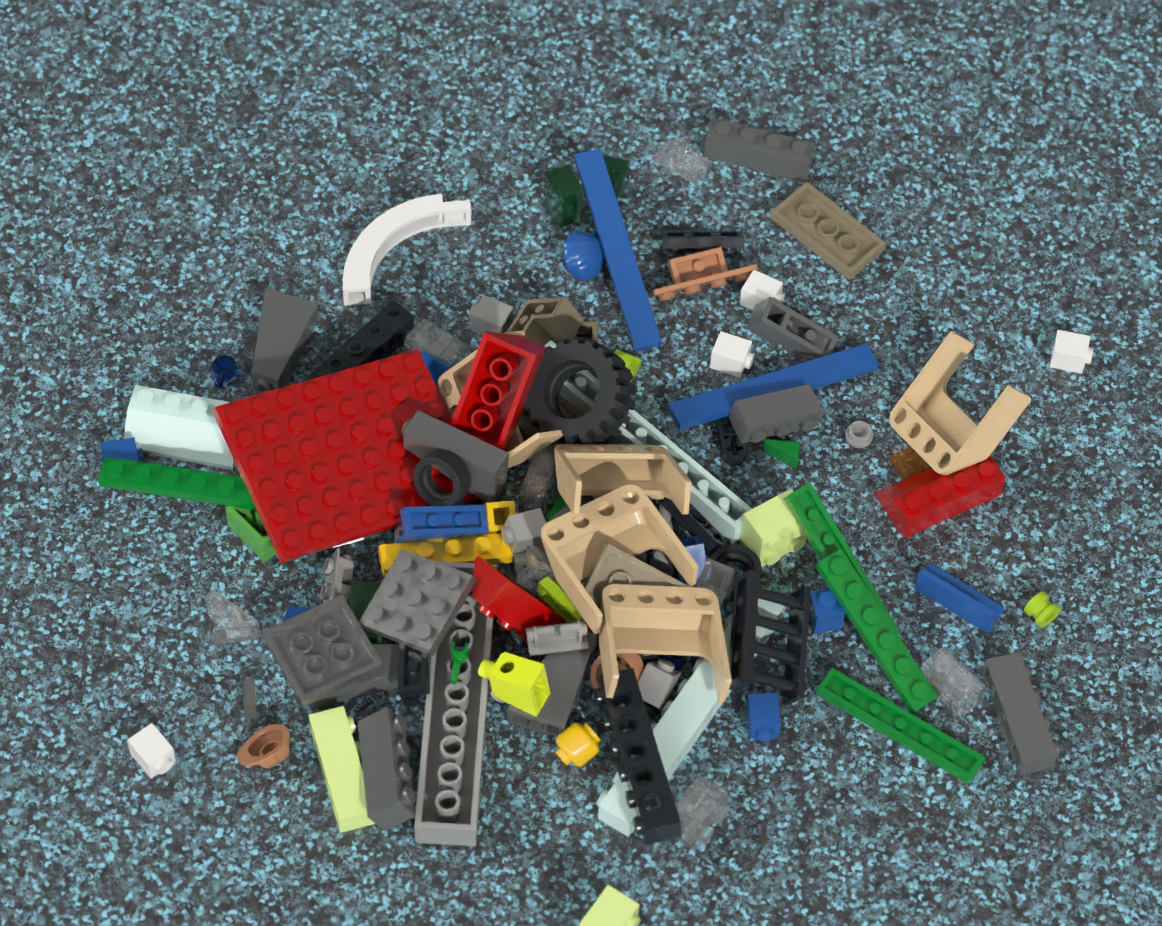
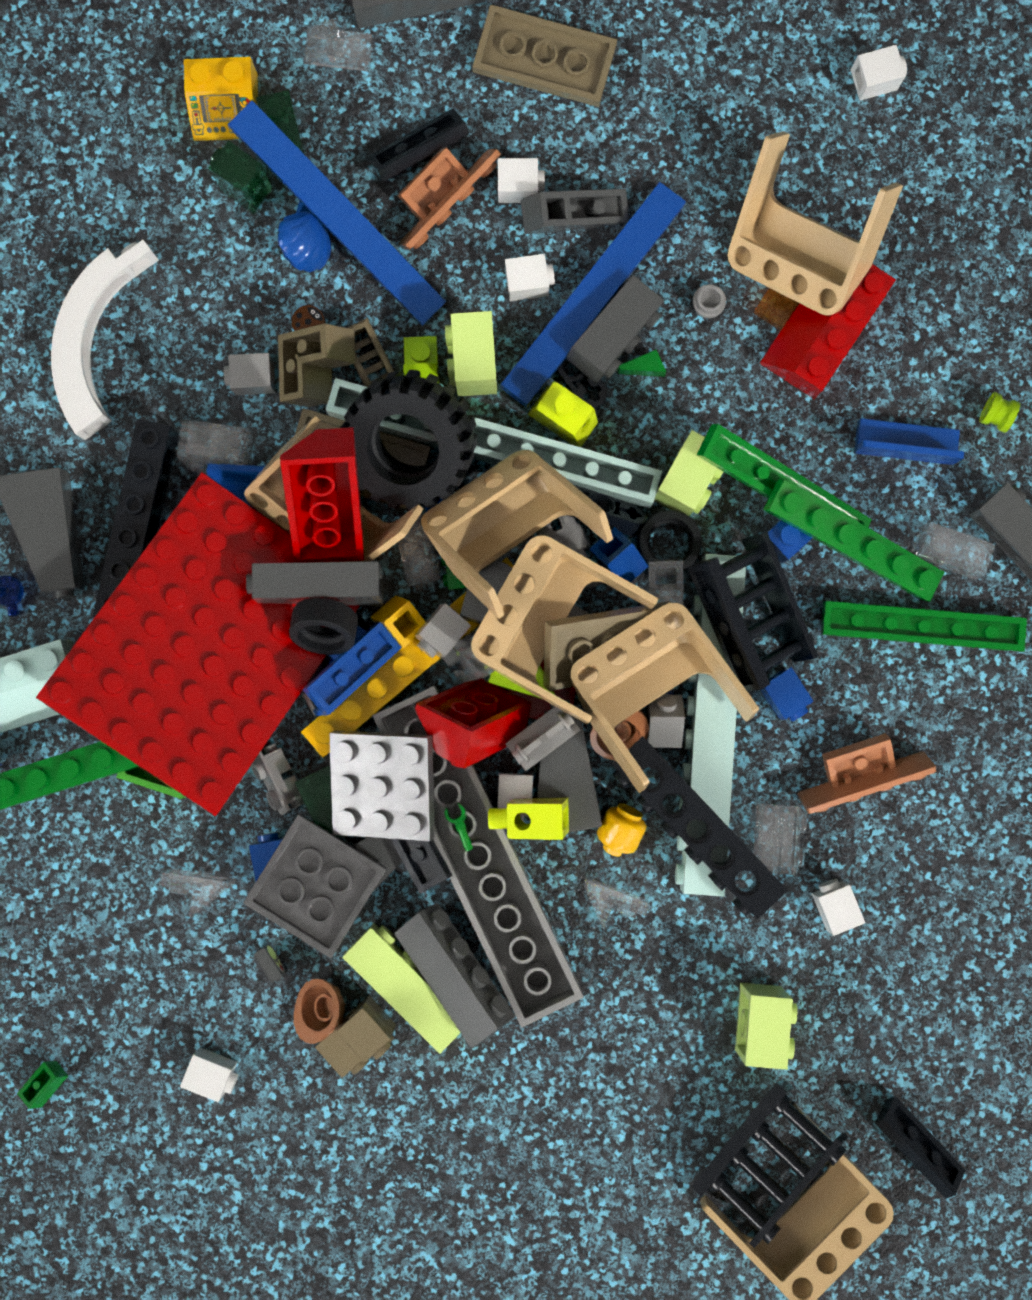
camera: 25 degrees left, 30 degrees up
none -> green piece [17,1061,68,1109]
none -> yellow slope [184,57,259,141]
none -> dark tan brick [315,995,396,1078]
none -> yellowish green brick [445,311,497,397]
none -> neon yellow torso [528,381,598,447]
none -> clear slope [582,876,650,930]
none -> nougat bracket [798,733,936,814]
none -> white brick [812,879,865,936]

